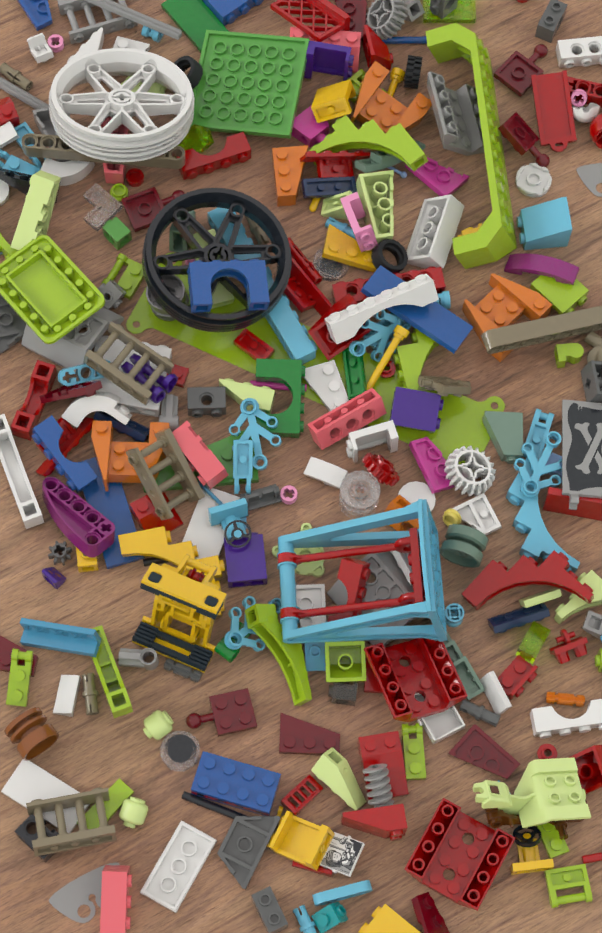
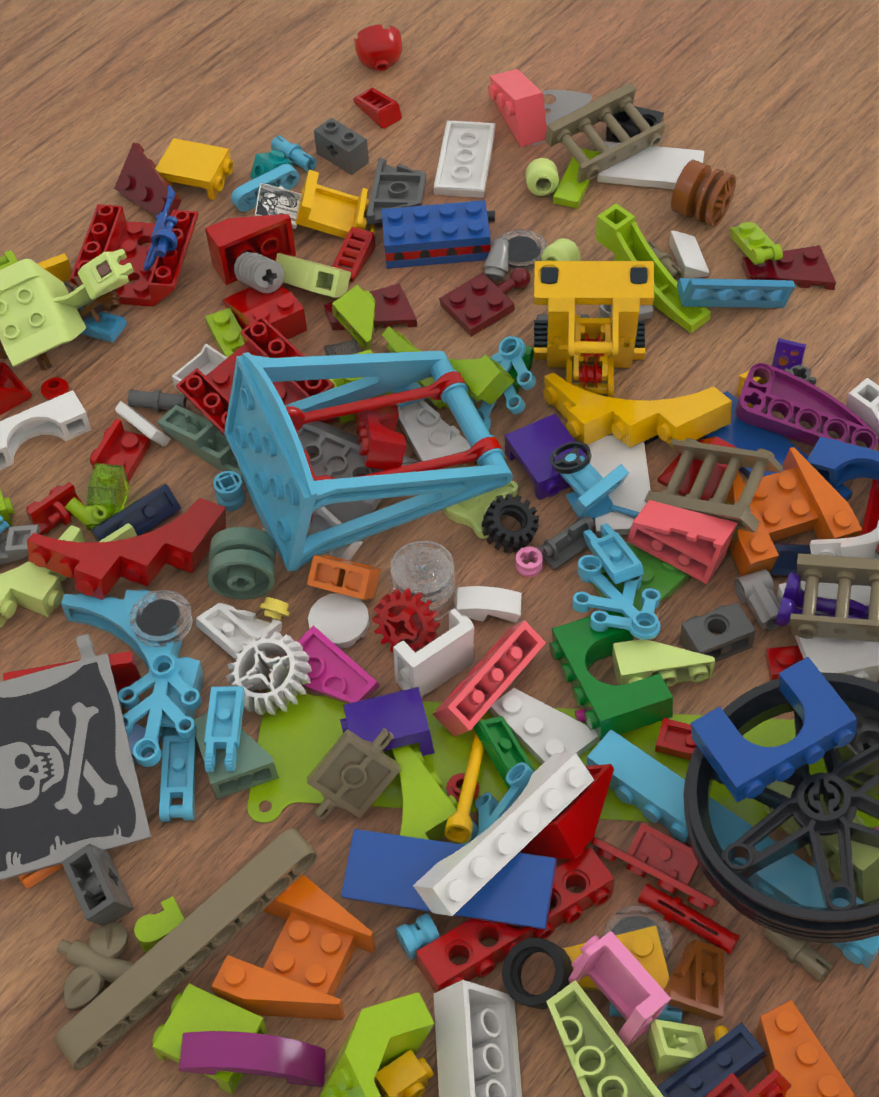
camera: 165 degrees right, 15 degrees down
dark red wing [448,724,520,780] -> none
orange axle [546,692,585,707] -> none
none -> lime arm [65,497,109,525]
none -> tile [130,590,193,647]
none -> blue piece [143,185,178,271]
none -> medium azure hinge [204,686,245,772]
none -> lime slope [332,284,376,351]
none -> black tyre [481,494,539,553]
none -> light grey cone [482,239,509,281]
none -> dark orange wing [664,940,724,1021]

